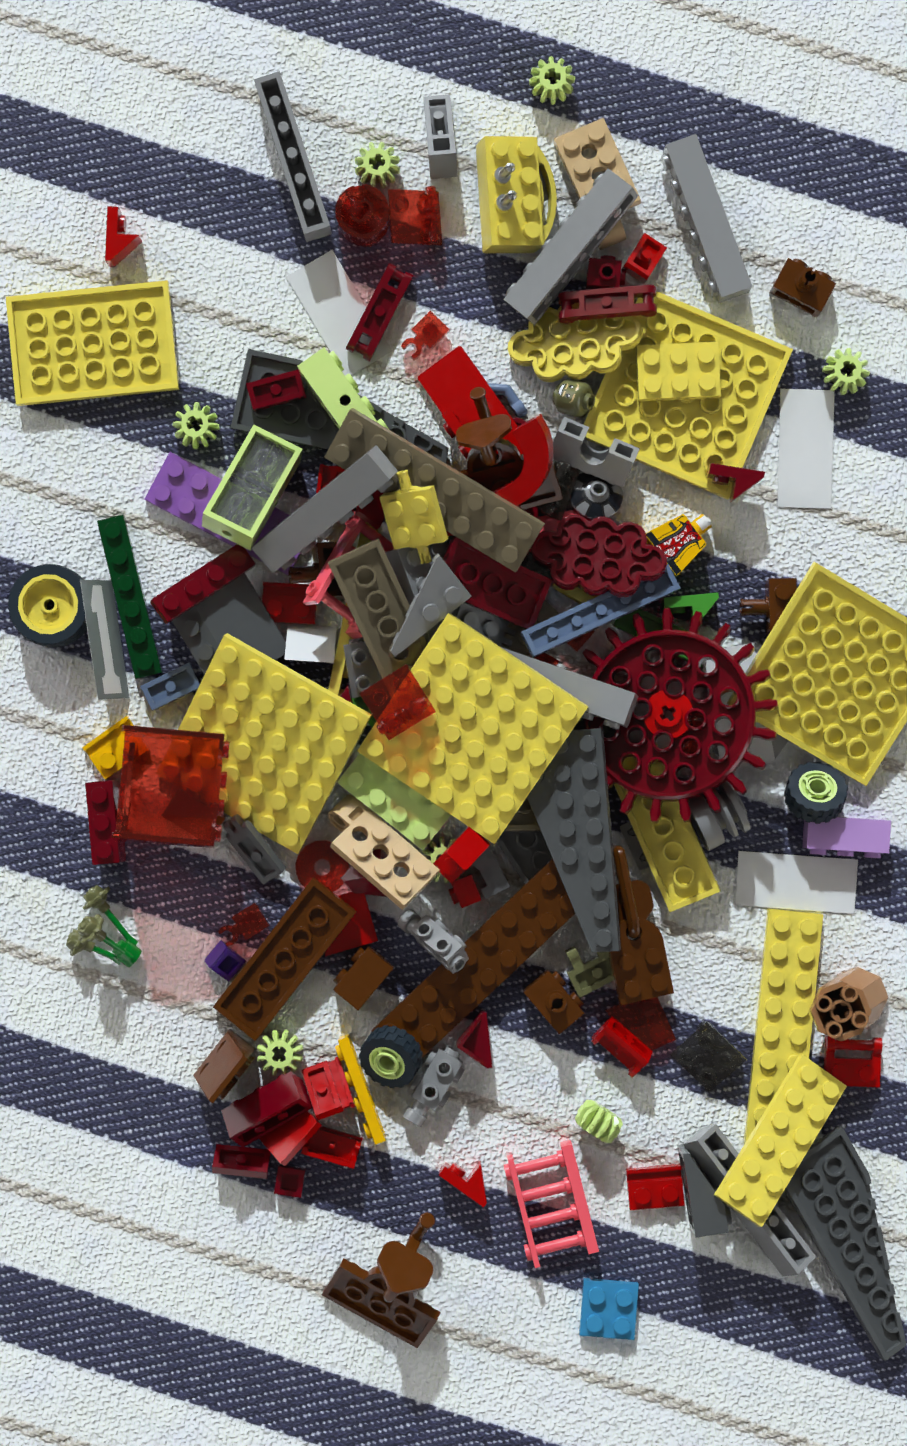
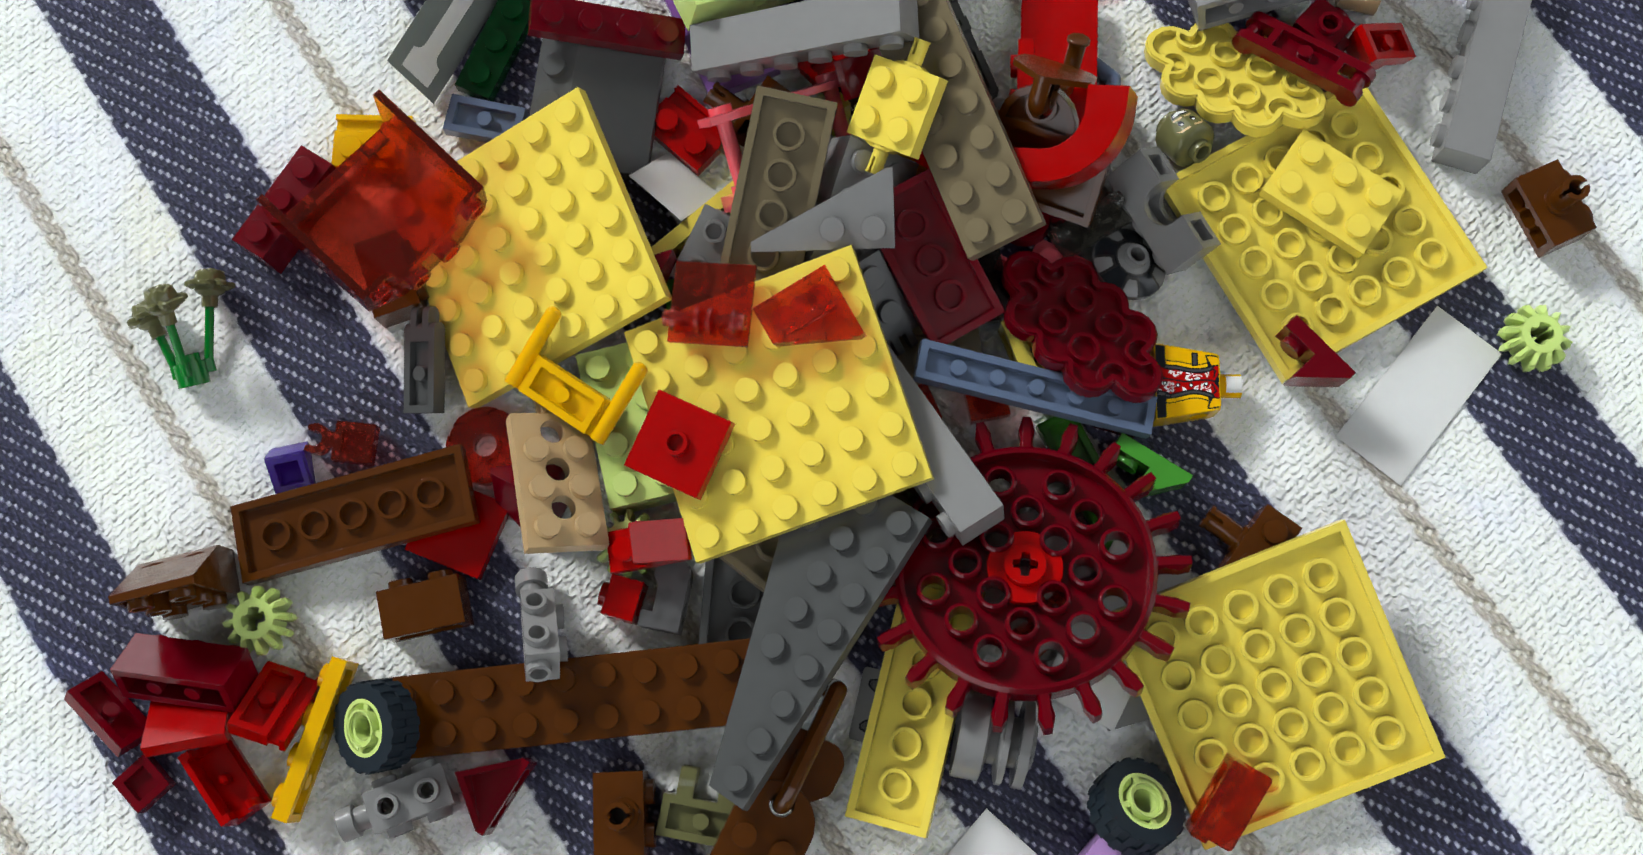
camera: 40 degrees right, 10 degrees down
none -> yellow plate [504,306,648,445]
none -> red plate [624,390,735,500]
none -> clear red wing [753,265,867,347]
none -> clear red panel [1185,752,1272,851]

